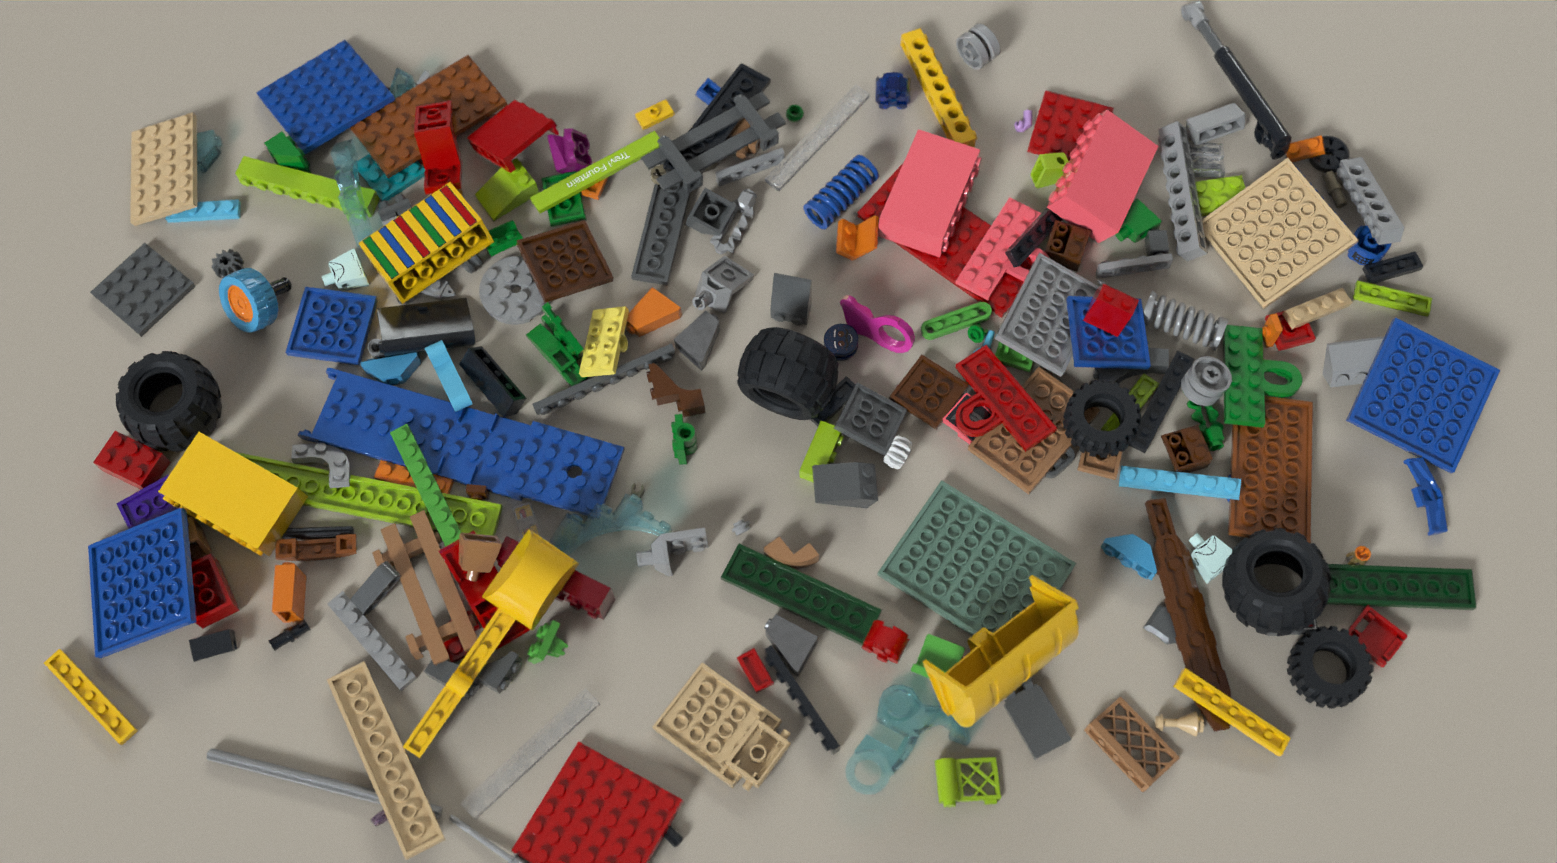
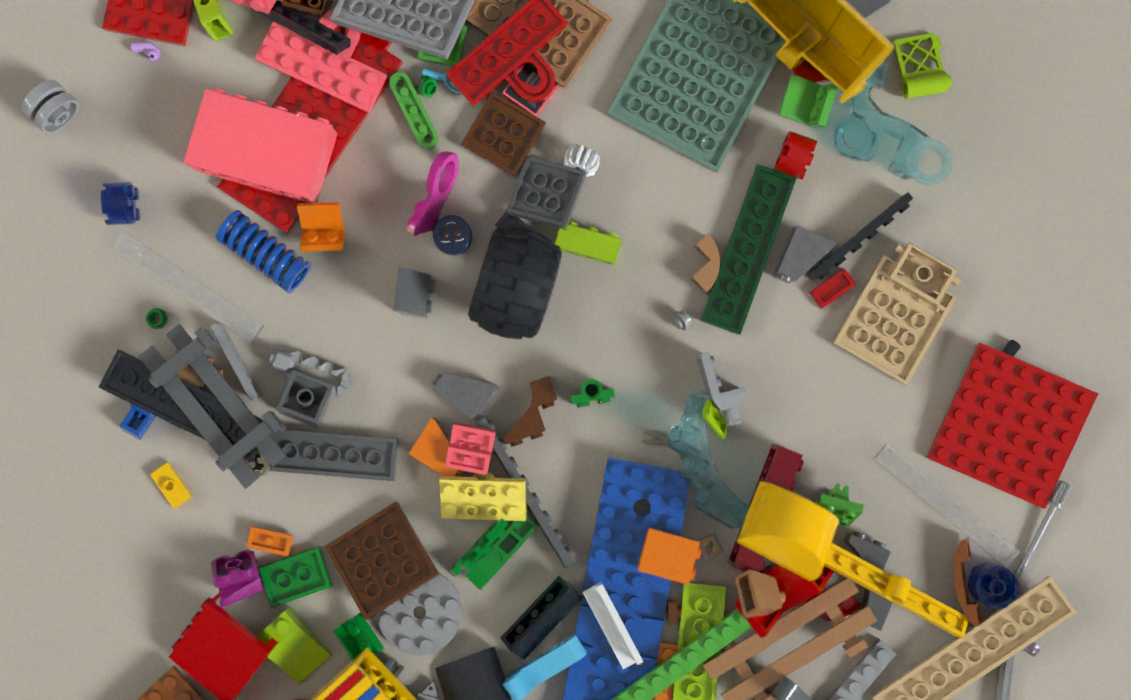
camera: 100 degrees left, 20 degrees up
lime tile [530,131,660,214] -> none
light grey plate [693,256,754,313] -> none
dark grey slope [812,462,878,508] -> none
yellow brick [900,28,977,148] -> none
none -> coral slope [445,422,496,475]
none -> white fence [582,582,643,669]
none -> orange brick [637,527,702,585]
none -> lime tile [702,399,728,440]
none -> dark orange slope [954,538,981,626]
none -> clear blue brick [968,563,1019,609]

